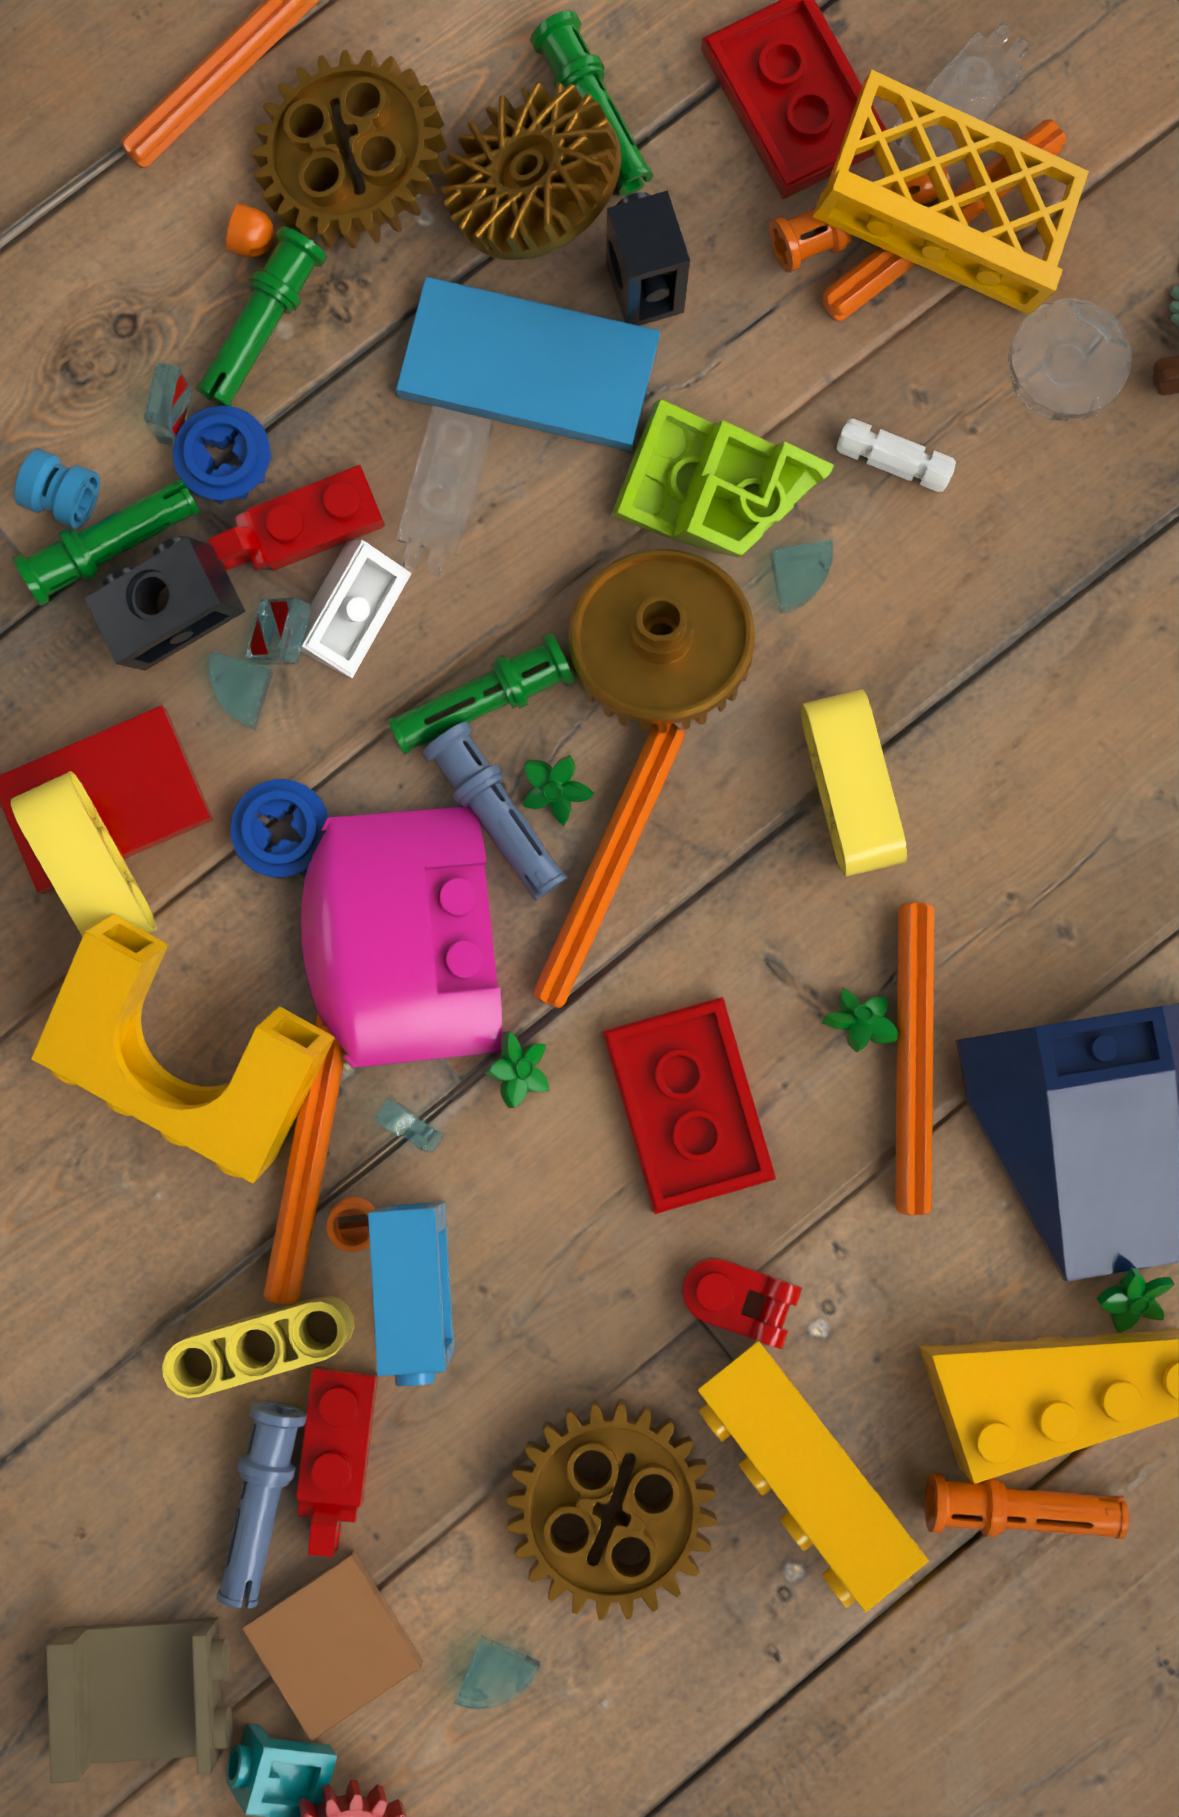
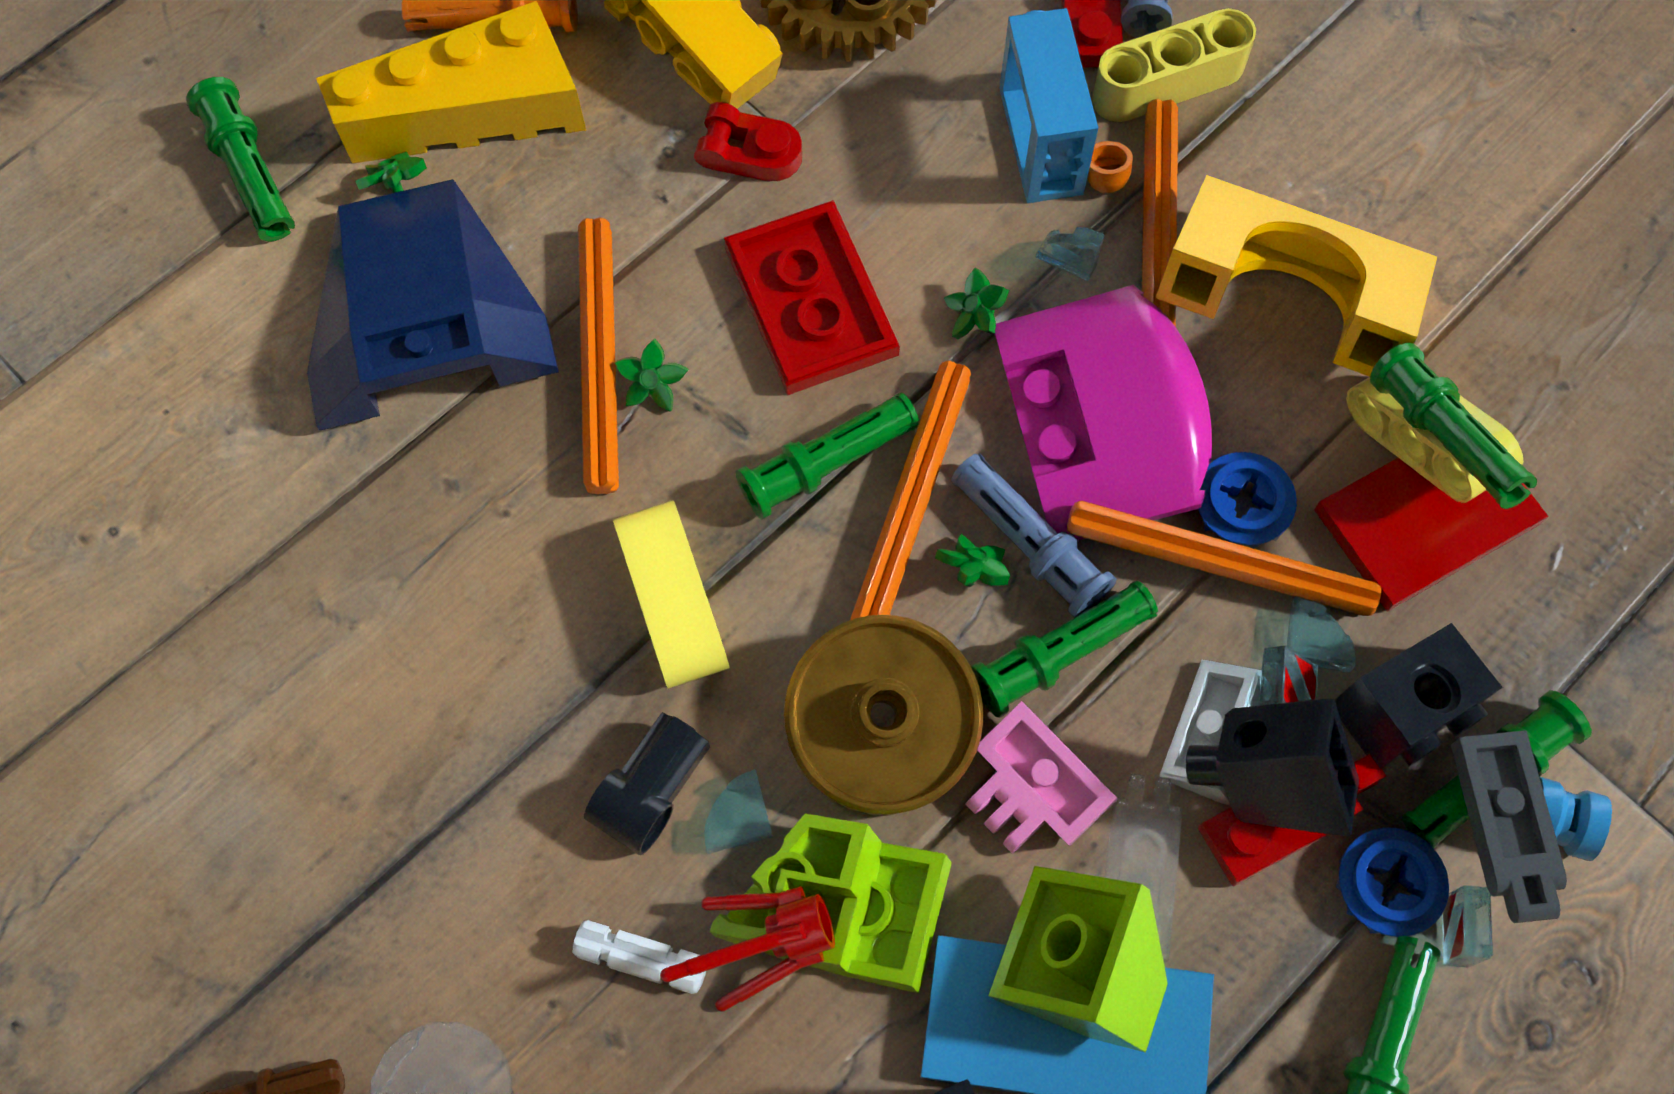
camera: 175 degrees right, 15 degrees down
none -> black piece [584,712,710,855]
none -> red plant [660,886,835,1012]
none -> green pin [735,392,919,520]
none -> bright pink hinge [965,701,1118,854]
none -> lime slope [988,866,1168,1053]
none -> orange axle [1067,501,1381,616]
none -> black torso [1186,699,1359,836]
none -> green pin [1370,343,1537,509]
none -> dark grey hinge [1451,730,1567,923]

